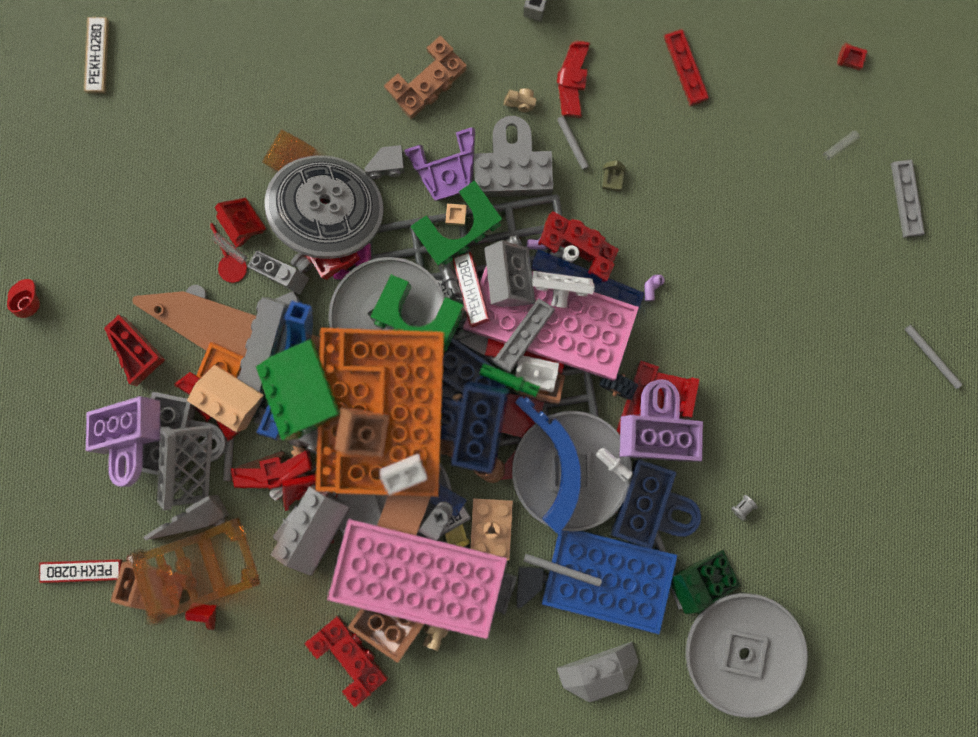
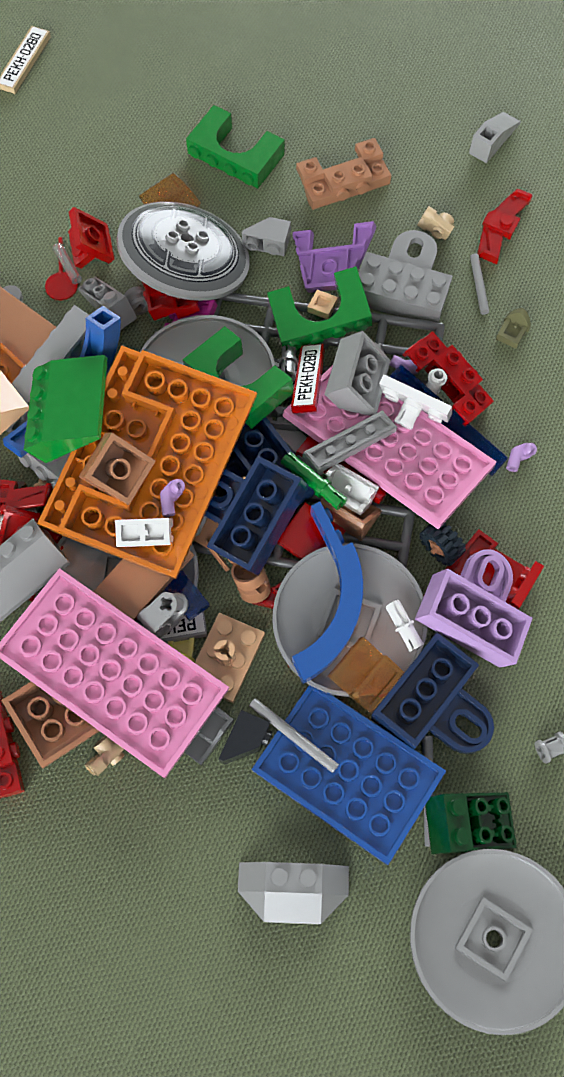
camera: 25 degrees right, 15 degrees down
none -> lavender arm [160,479,185,517]
none -> green arch [186,105,285,189]
none -> clear orange slope [327,637,405,713]

